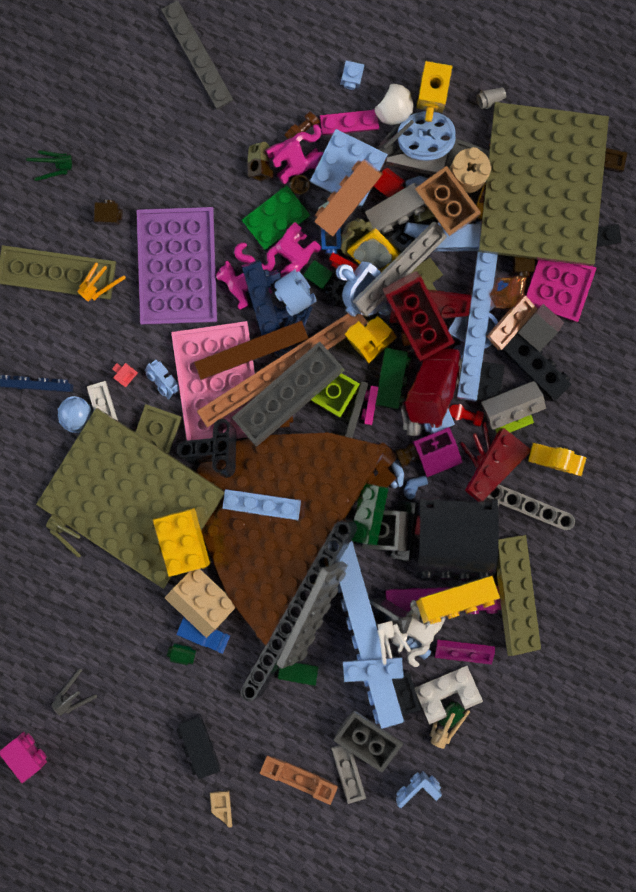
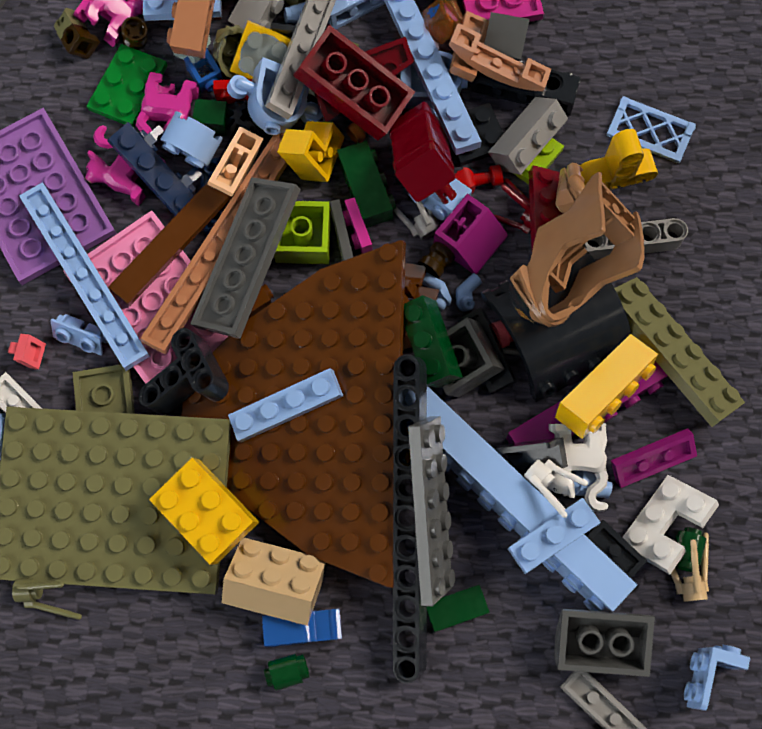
camera: 25 degrees left, 15 degrees down
none -> light blue plate [19,182,150,371]
none -> light nougat slope [208,127,264,197]
none -> nougat slope [449,23,551,91]
none -> medium nougat piece [509,163,645,327]
none -> light blue window [607,96,696,163]

